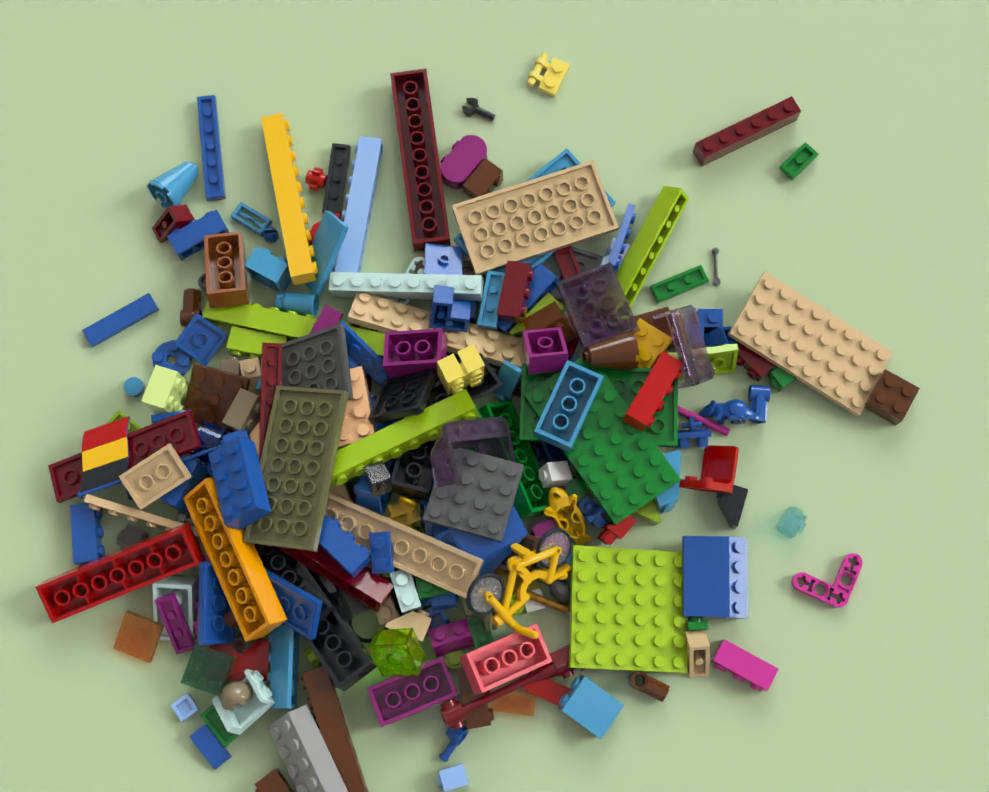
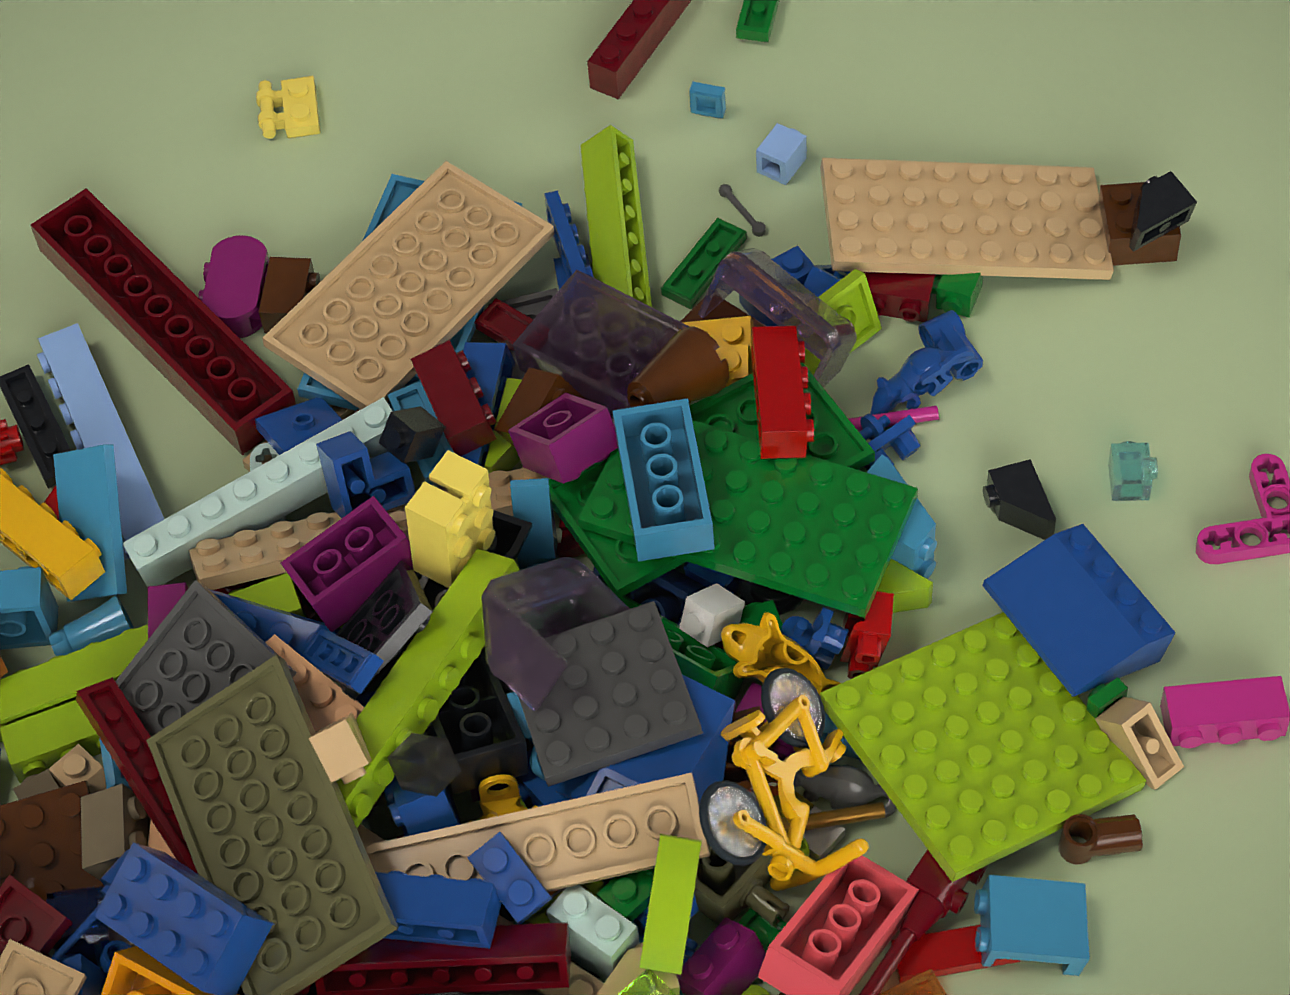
camera: 30 degrees left, 20 degrees down
black bar [462,98,496,121] -> none
red piece [679,445,739,493] -> none
none -> blue tile [301,628,384,694]
none -> tan slope [309,713,372,784]
none -> black brick [379,406,446,463]
none -> lime slope [639,834,702,975]
none -> dark azure tile [689,82,726,118]
none -> light blue brick [756,123,807,185]
none -> black slope [1129,171,1197,252]

